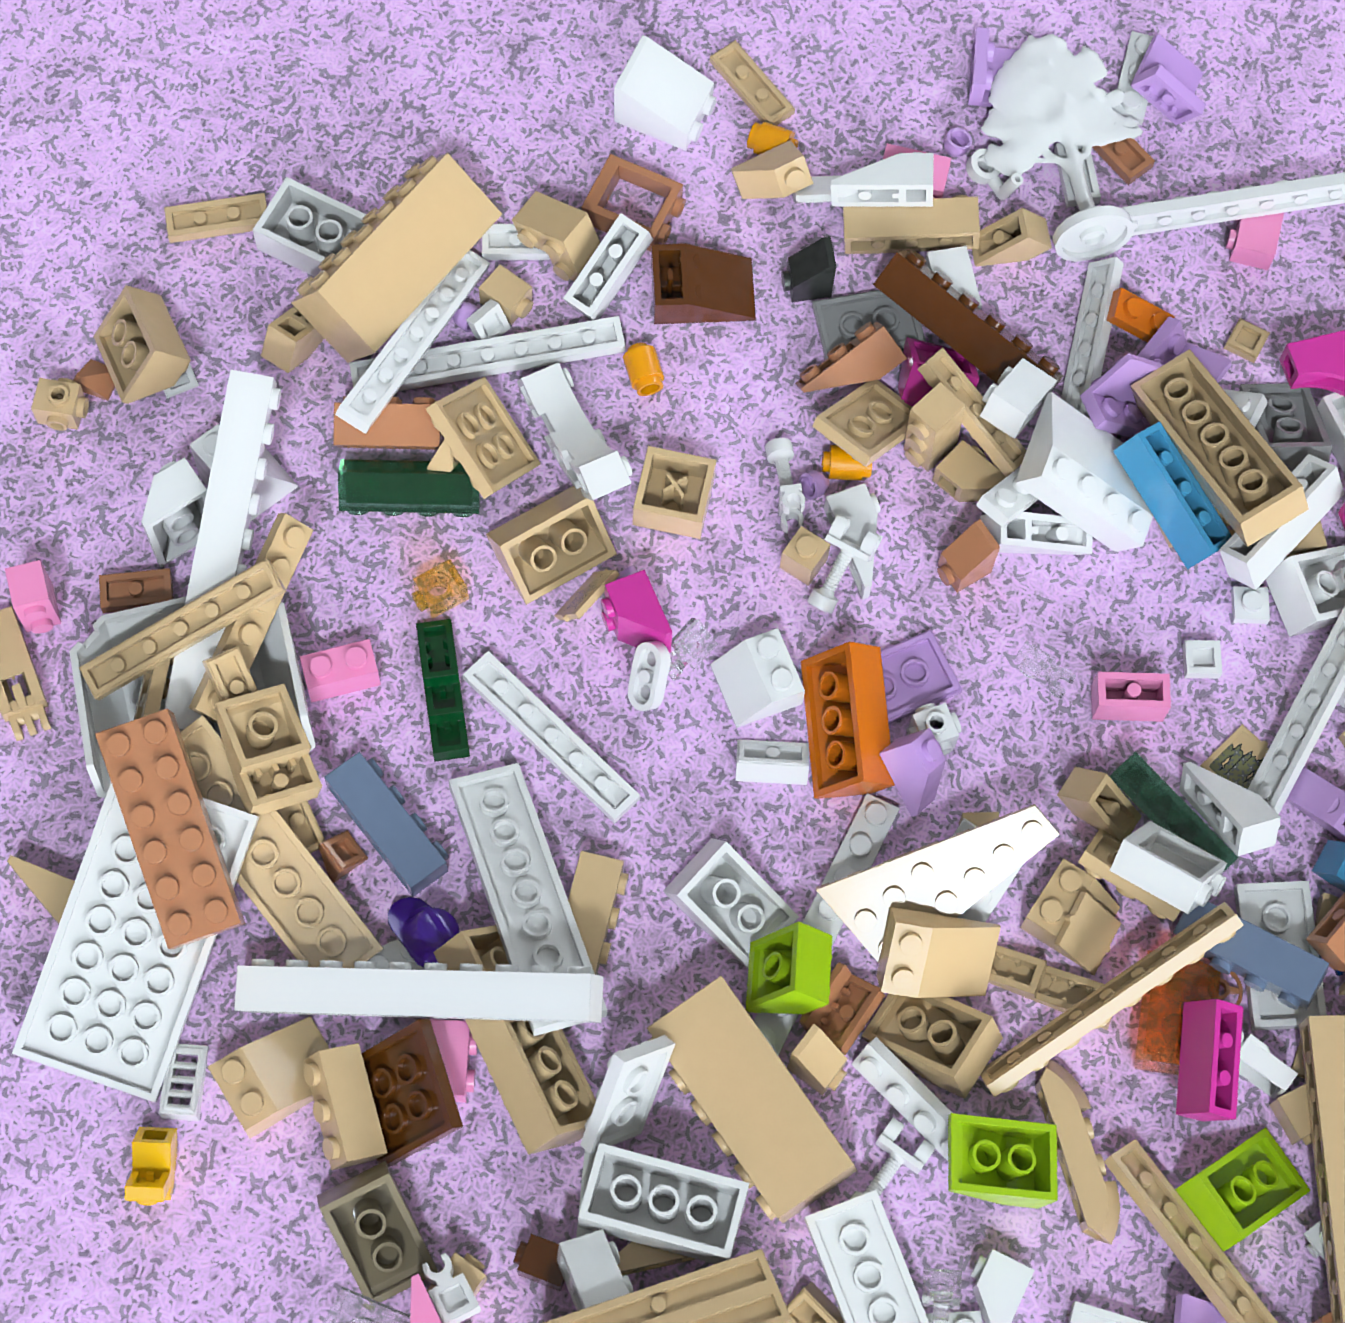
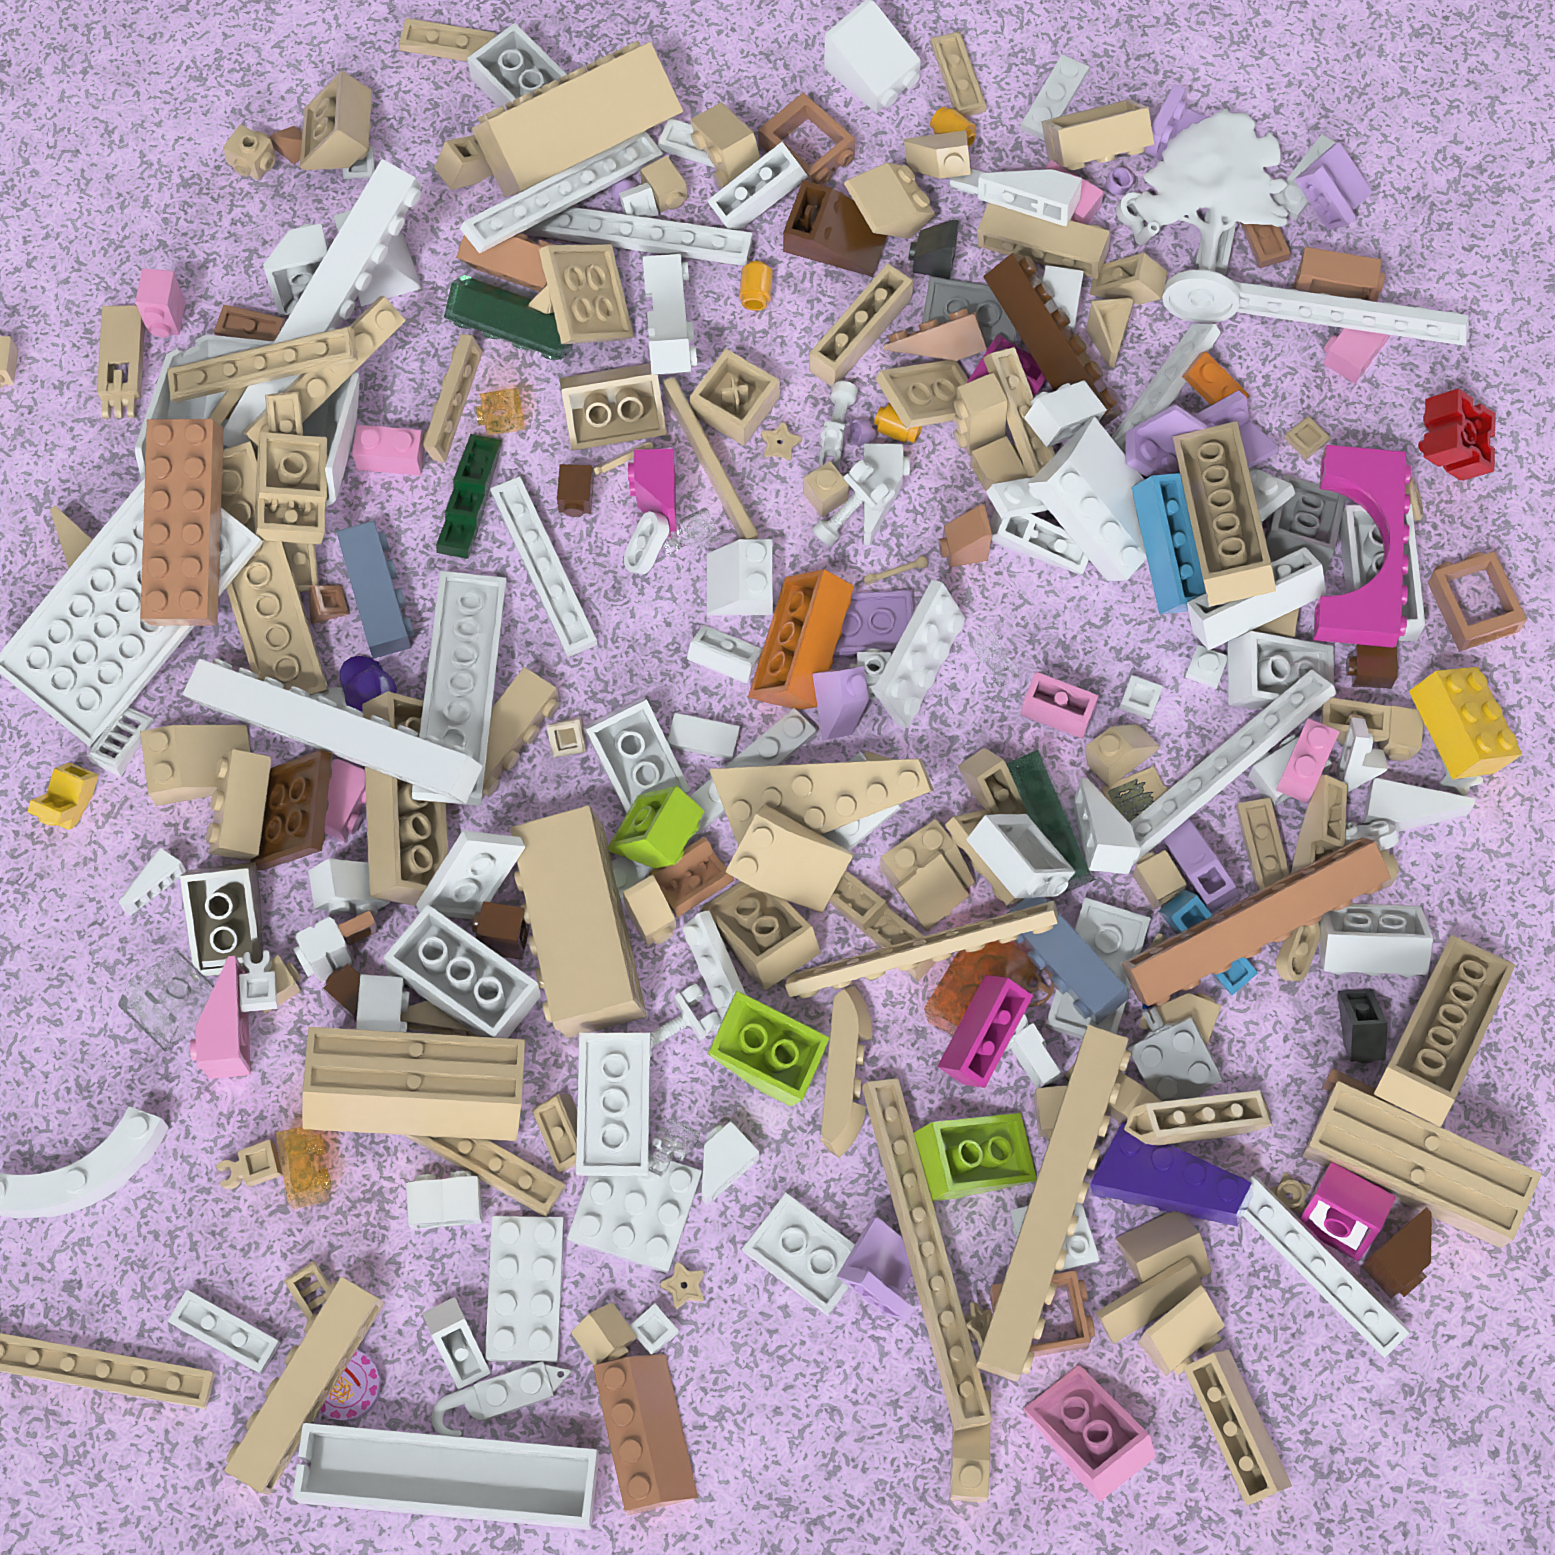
camera: 25 degrees right, 0 degrees up
none -> white slope [119,848,186,916]
none -> white brick [293,917,355,982]
none -> white brick [308,858,390,916]
none -> nougat tile [338,910,378,945]
none -> tan plate [423,334,483,463]
none -> reddish brown brick [472,901,529,960]
none -> tan slope [546,716,586,758]
none -> reddish brown brick [557,464,594,517]
none -> tan tile [663,377,758,539]
none -> white tile [667,713,740,760]
none -> tan plate [760,422,802,461]
none -> tan brick [809,263,913,387]
none -> tan slope [844,162,935,239]
none -> tan hinge [863,556,929,586]
none -> white plate [873,580,966,728]
none -> white plate [1020,54,1089,141]
none -> tan piece [1041,99,1154,170]
none -> tan slope [1085,724,1160,788]
none -> tan slope [1086,298,1134,368]
none -> tan brick [1132,850,1187,910]
none -> nougat window [1293,247,1385,302]

